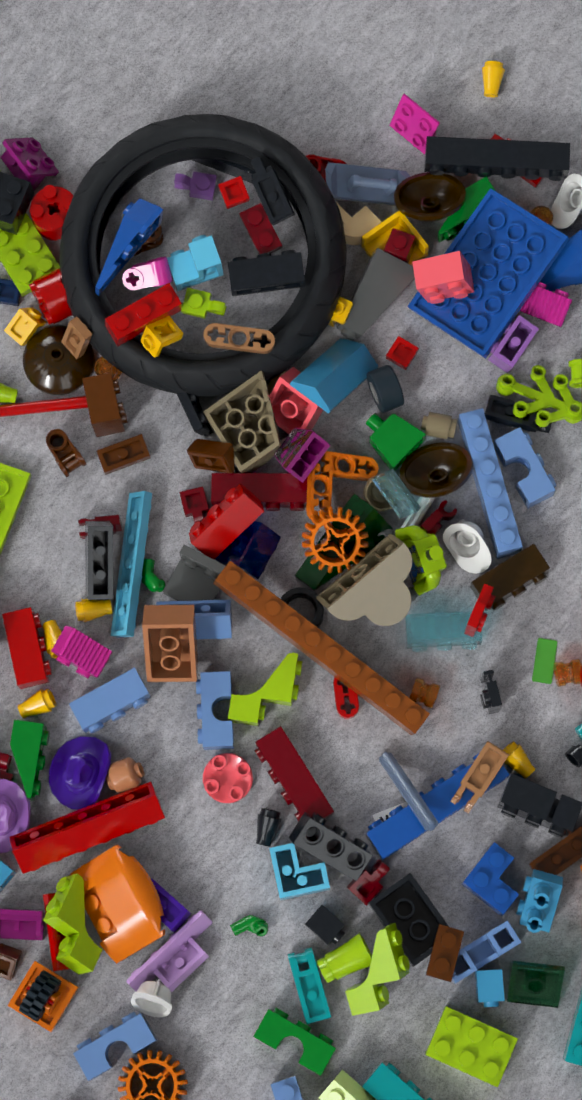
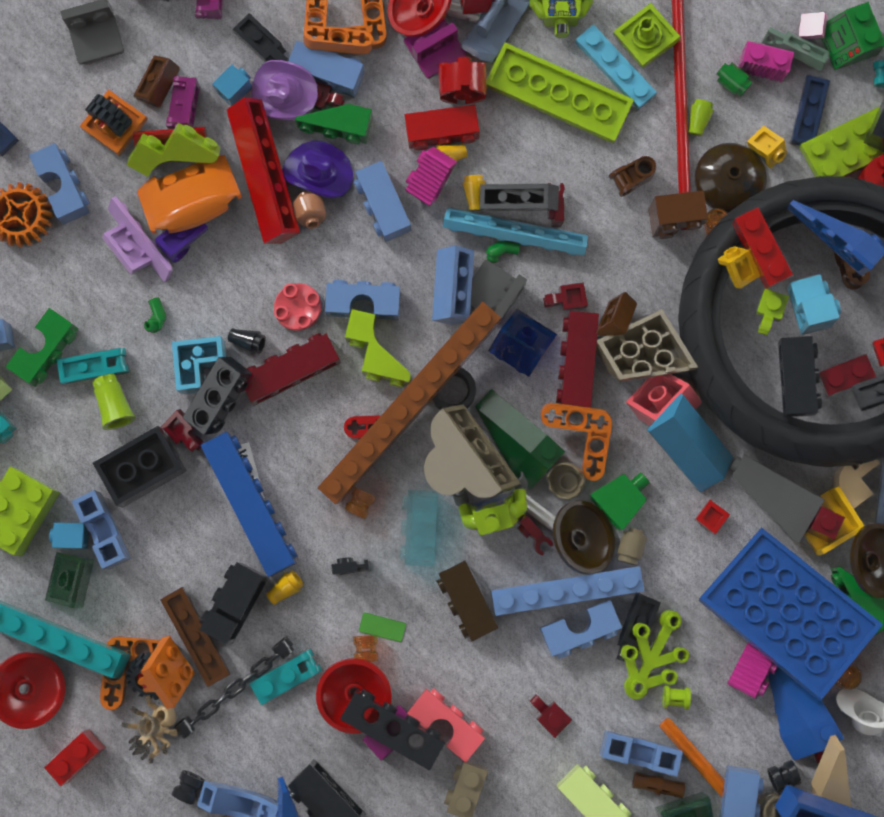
camera: 90 degrees right, 5 degrees up
yellow cone [18,689,57,719] -> none
red brick [28,268,73,325] -> none
medium nougat plate [61,316,93,359] -> none
reddish brown plate [96,434,151,475] -> none
piece [122,256,173,290] -> none
white piece [131,979,173,1017] -> none
nougat brick [142,605,198,682] -> none
black plate [176,393,214,437] -> none
red brick [189,483,264,559] -> none
medium nougat beam [203,323,275,354] -> none
magenta torso [275,428,331,483] -> none
orange gear [302,506,368,573] -> none
black brick [305,905,345,945] -> none
yellow bracket [328,297,353,327] -> none
lime arch [345,923,410,1016] -> none
black wheel [367,365,404,413] -> none
clear light blue plate [372,469,421,519] -> none
sand blue axle [379,752,438,831] -> none
coral brick [412,251,474,304] -> none
reddish brown plate [426,924,464,982] -> none
white piece [443,519,492,574] -> none
medium nougat hinge [450,741,509,814] -> none
blue brick [461,842,519,916] -> none
red plate [464,584,496,637] -> none
medium lavender brick [487,315,539,373] -> none
dark azure brick [516,869,563,933] -> none

